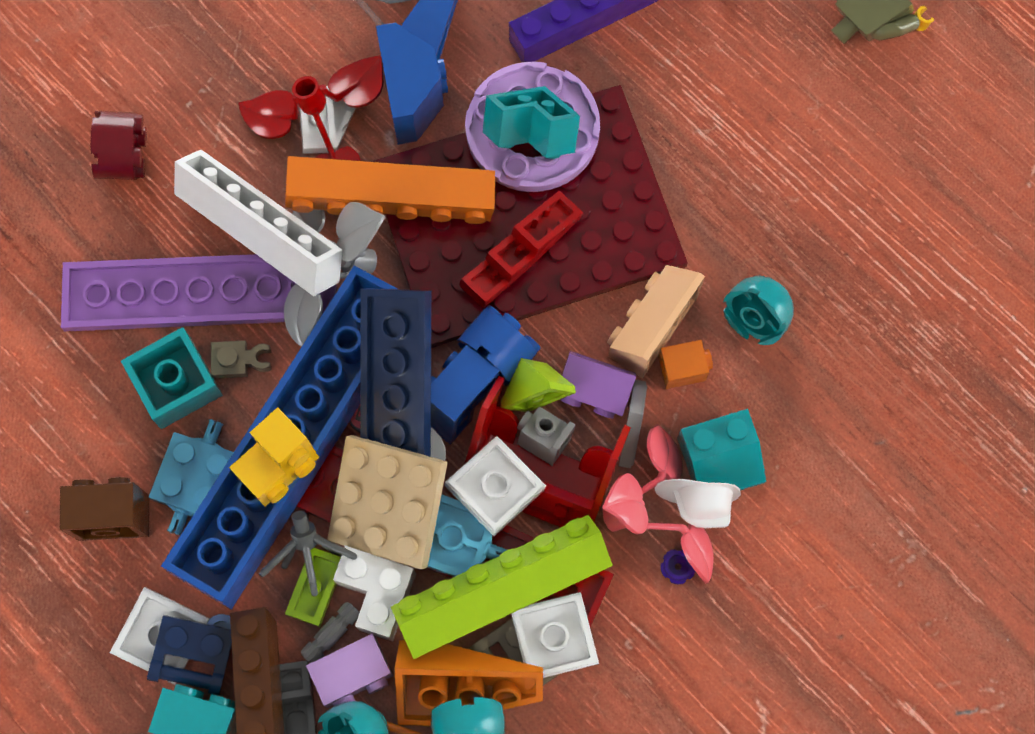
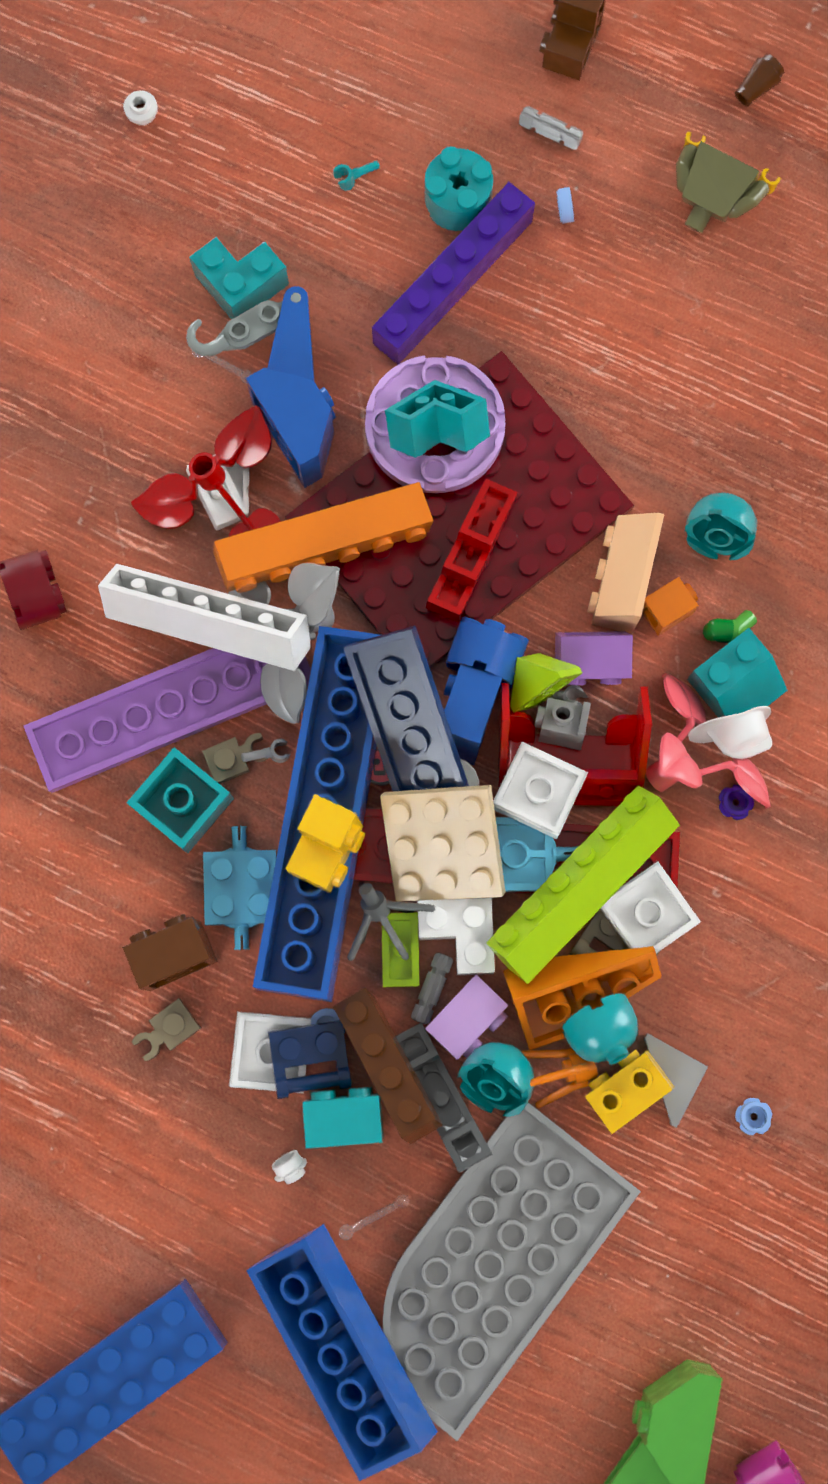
camera: 20 degrees left, 5 degrees up
light grey tile [619,380,647,468] -> none
none -> dark tan plate [132,998,201,1061]
none -> light grey hand [241,739,290,763]
none -> light grey hand [549,685,588,704]
none -> green arm [703,610,757,643]

